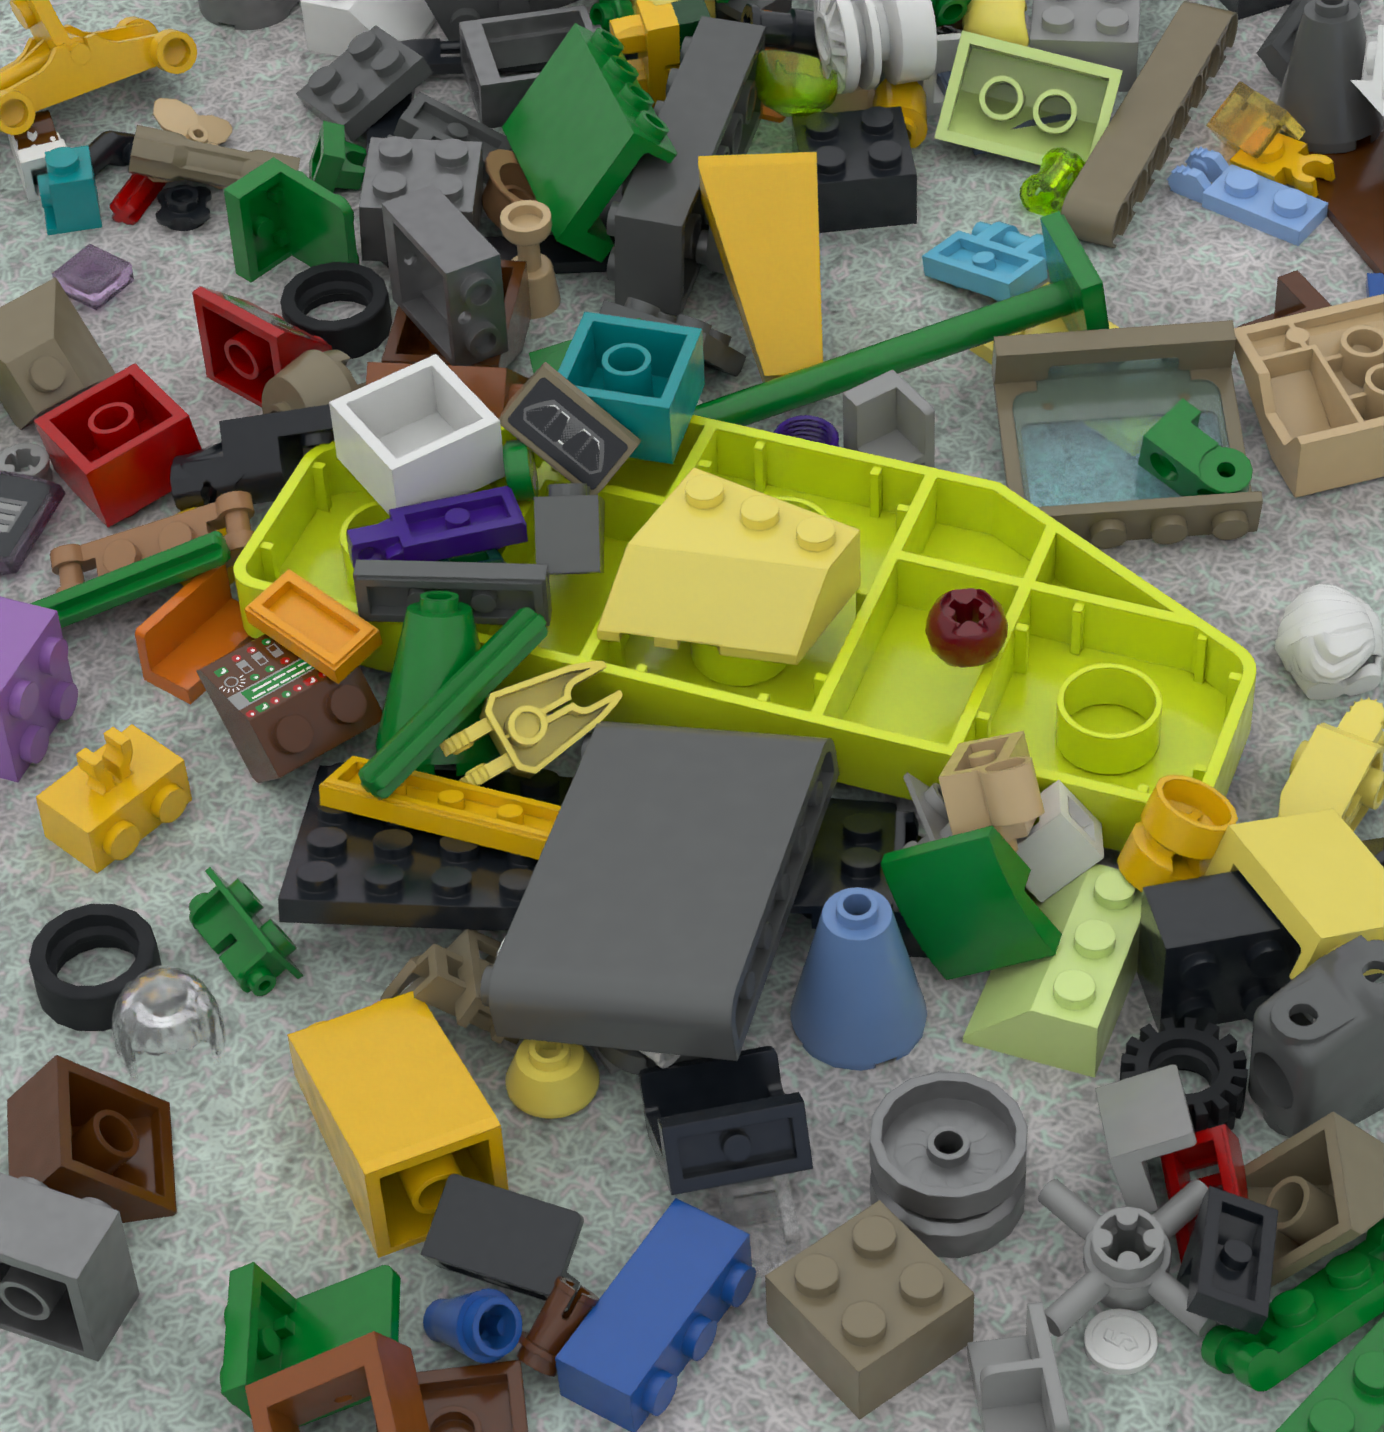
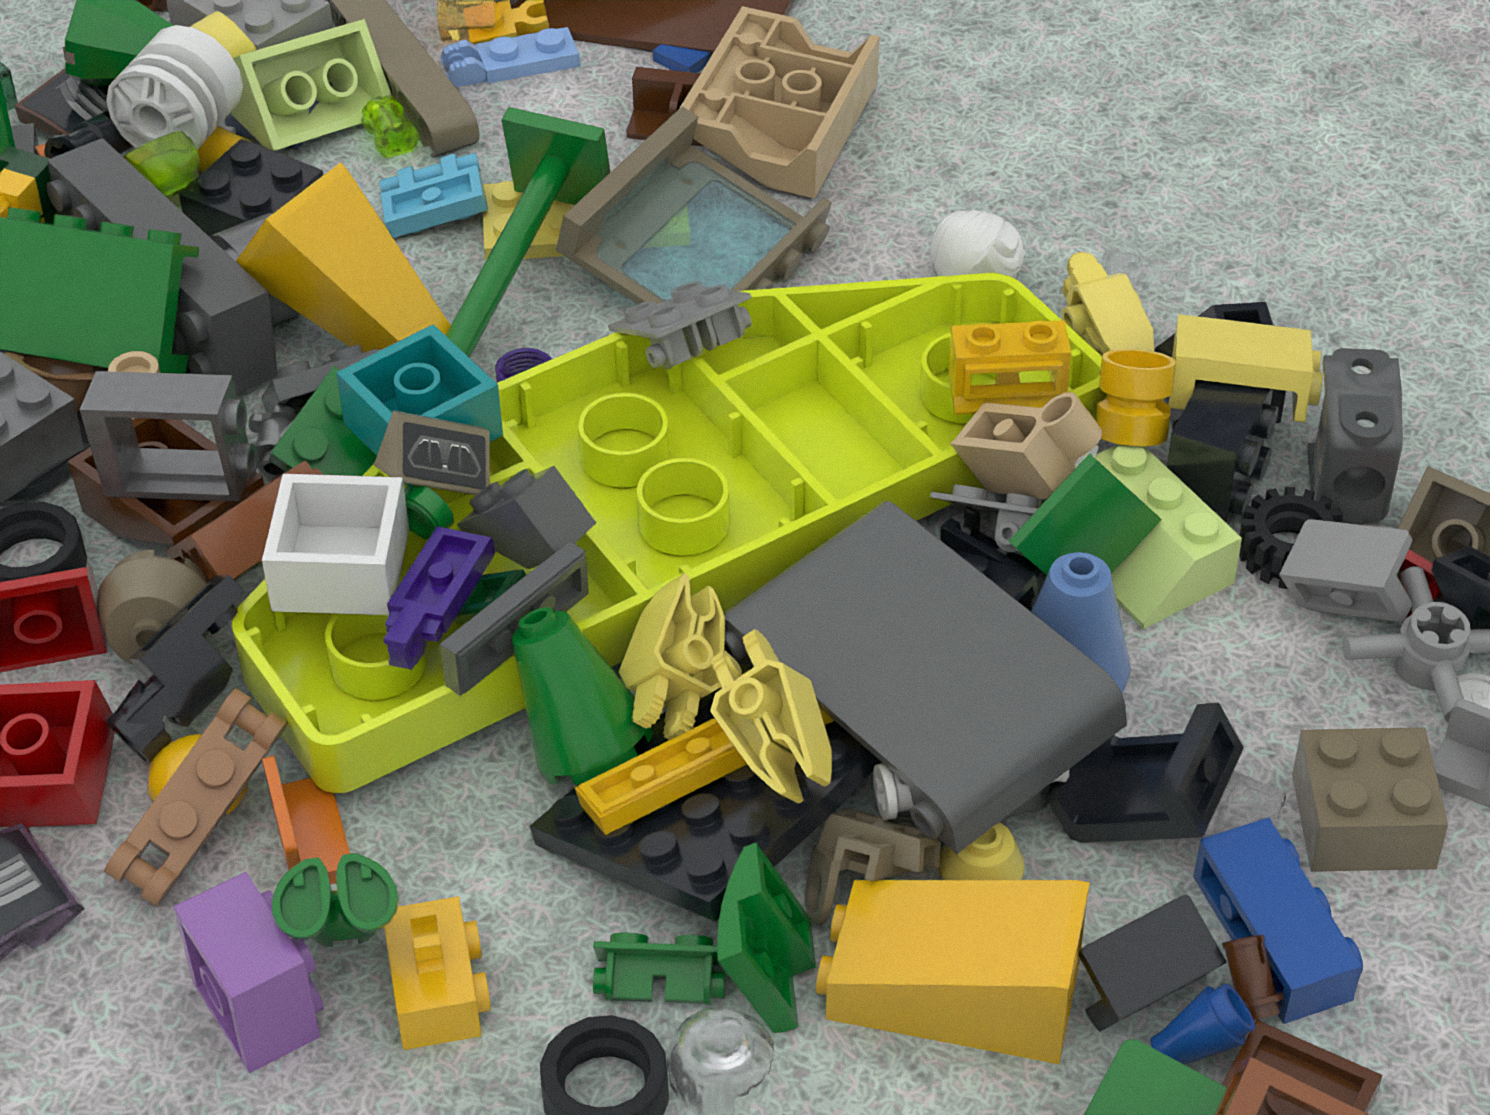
camera: 55 degrees left, 0 degrees up
green axle [30,531,231,628] -> none
reddish brown slope [196,634,383,783] -> none
light orange tile [244,569,383,684] -> none
green axle [358,607,548,800] -> none
light yellow wedge [597,467,861,665] -> none
light grey panel [843,370,935,468] -> none
flat silver wheel [869,1071,1028,1258] -> none
dark red piece [925,588,1008,668] -> none
green leg [1138,398,1253,497] -> none
none -> green piece [272,853,399,947]
none -> light grey hinge [608,281,752,369]
none -> light yellow hinge [710,629,832,804]
none -> green slope [717,843,816,1033]
none -> yellow window [949,320,1071,415]

